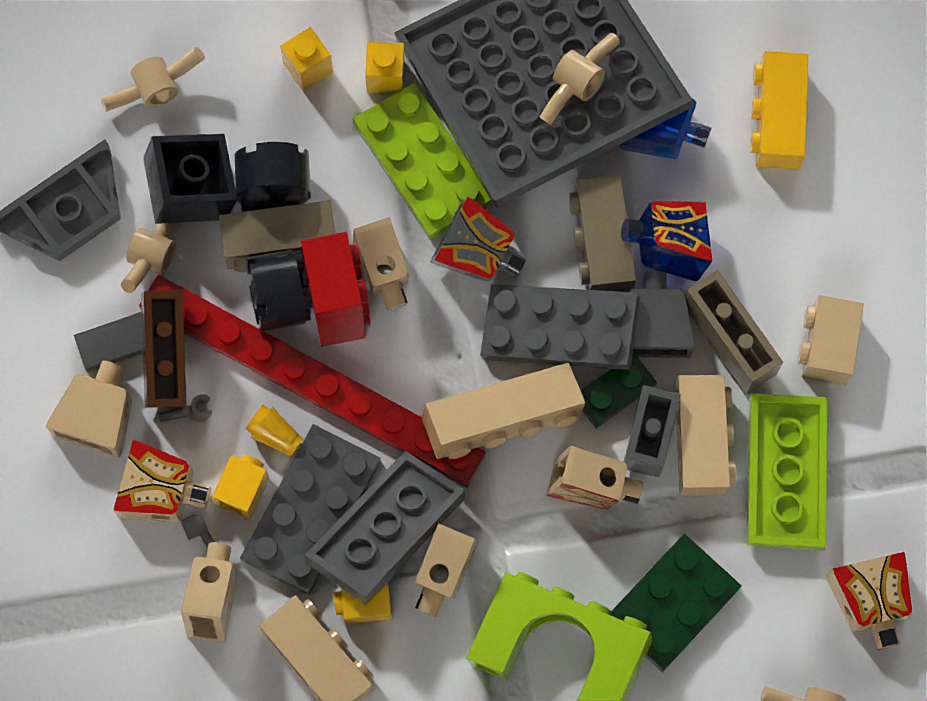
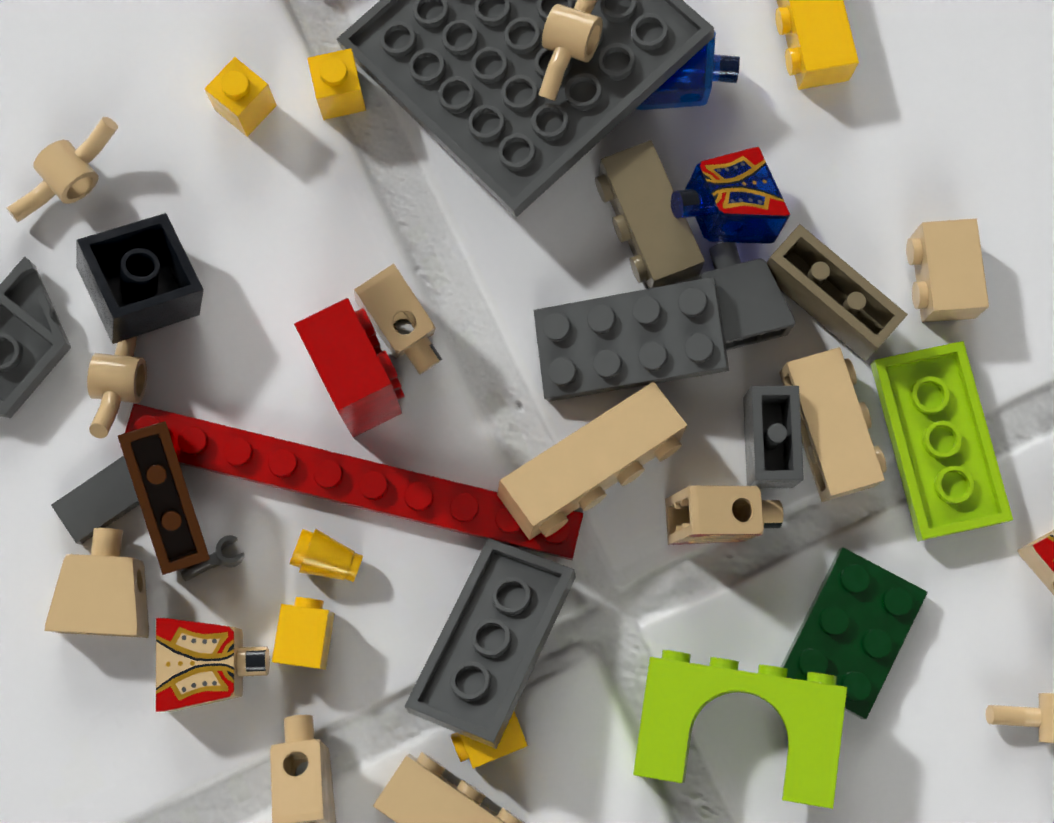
camera: 15 degrees left, 5 degrees up
dark grey hand [181,515,215,548] -> none
dark tan brick [219,200,335,272] -> none
black brick [234,142,311,212] -> none
dark grey plate [240,424,381,595] -> none
black brick [246,250,312,332] -> none
lime plate [353,83,493,240] -> none
tan torso [415,523,479,617] -> none
torso [430,197,526,282] -> none
dark green plate [581,353,657,429] -> none

